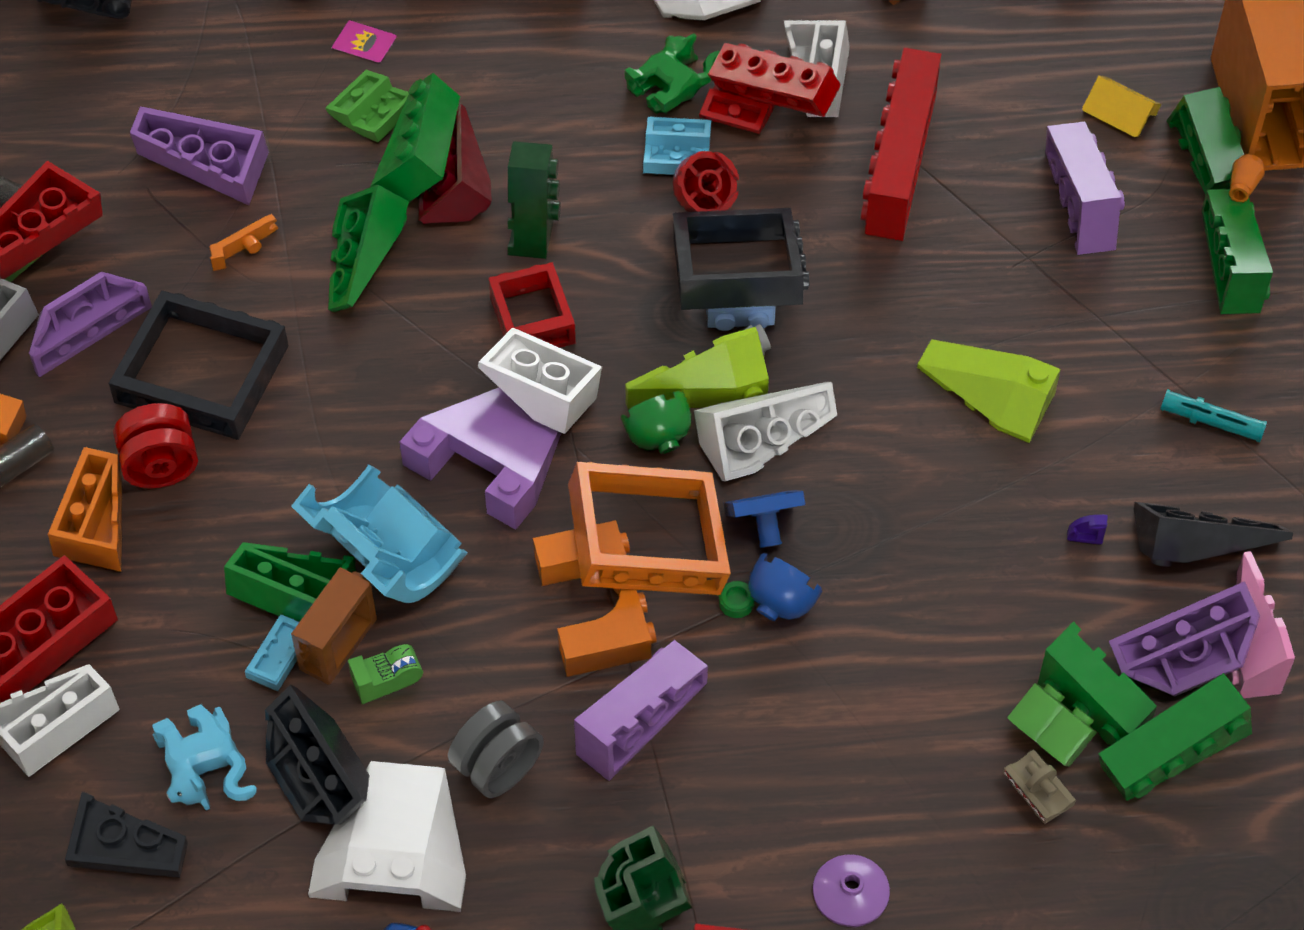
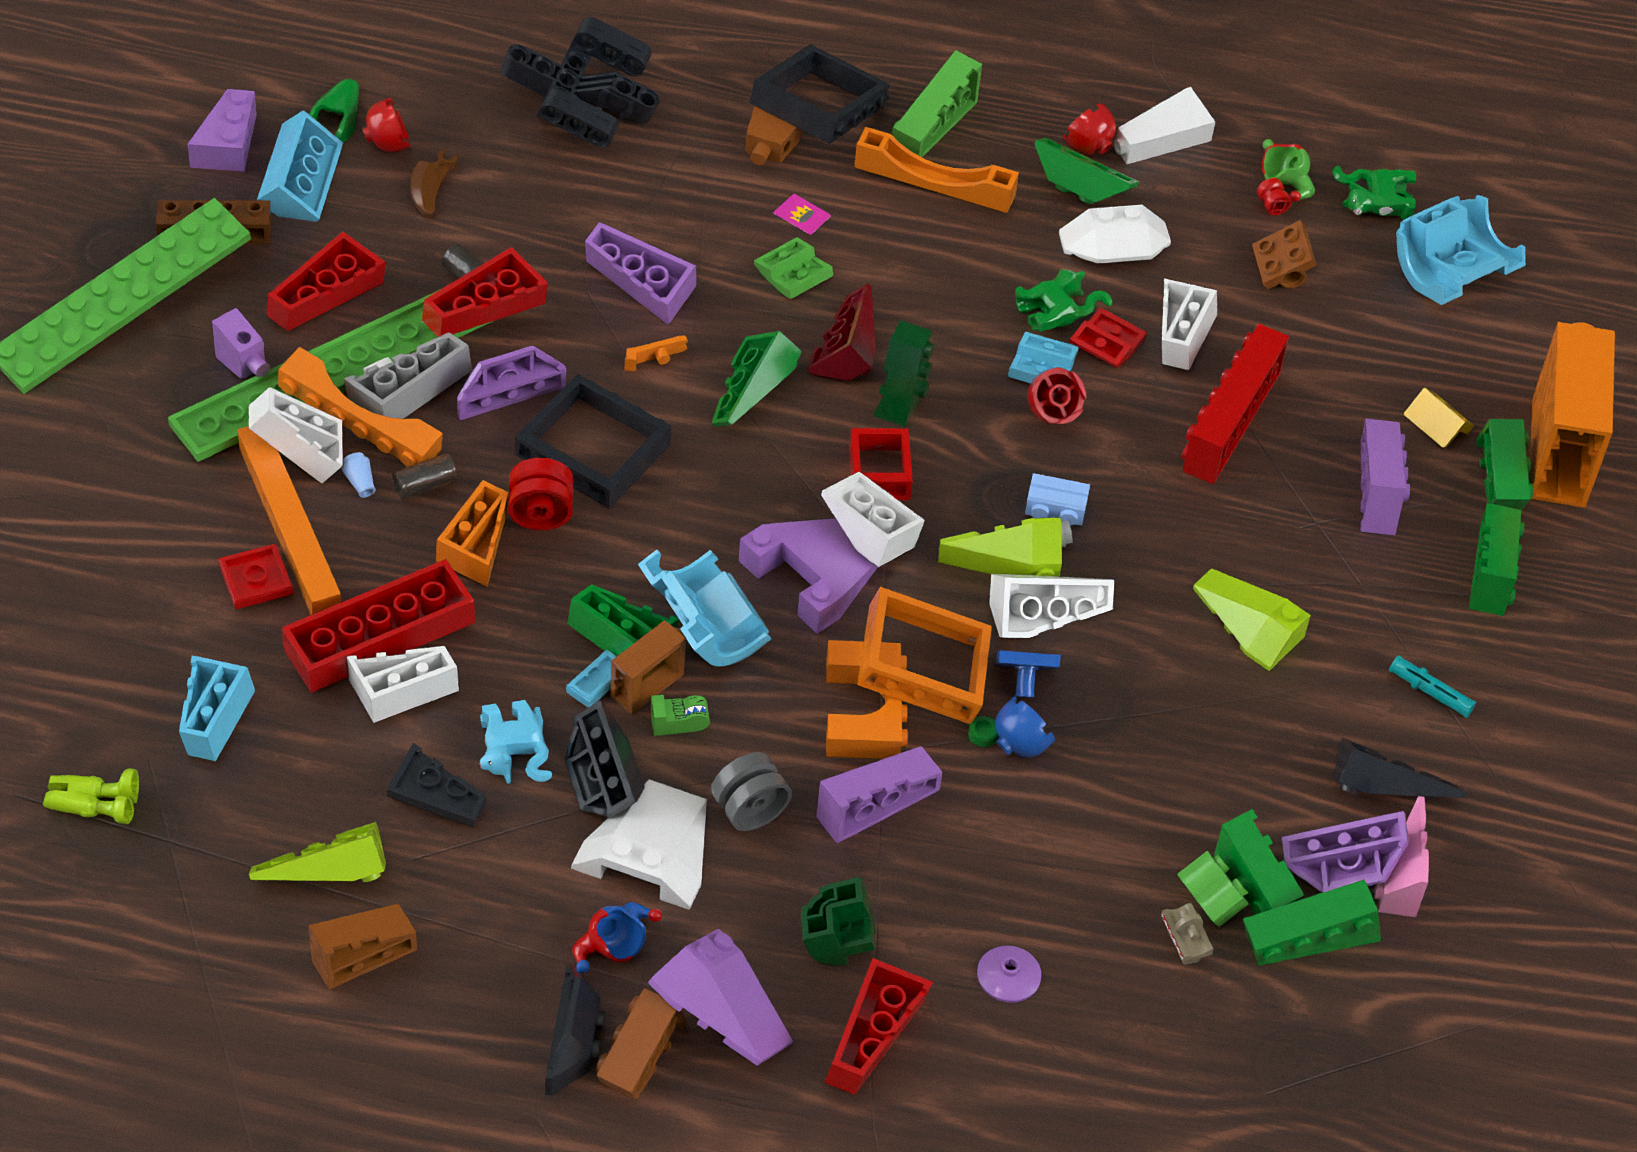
camera: 10 degrees right, 5 degrees down
green wedge [370,73,460,202] -> none
green cylinder [620,391,692,454] -> none
black window [673,208,809,310] -> none
red brick [708,43,841,117] -> none
dark purple tile [1067,514,1108,545] -> none
orange cone [1229,154,1265,202] -> none

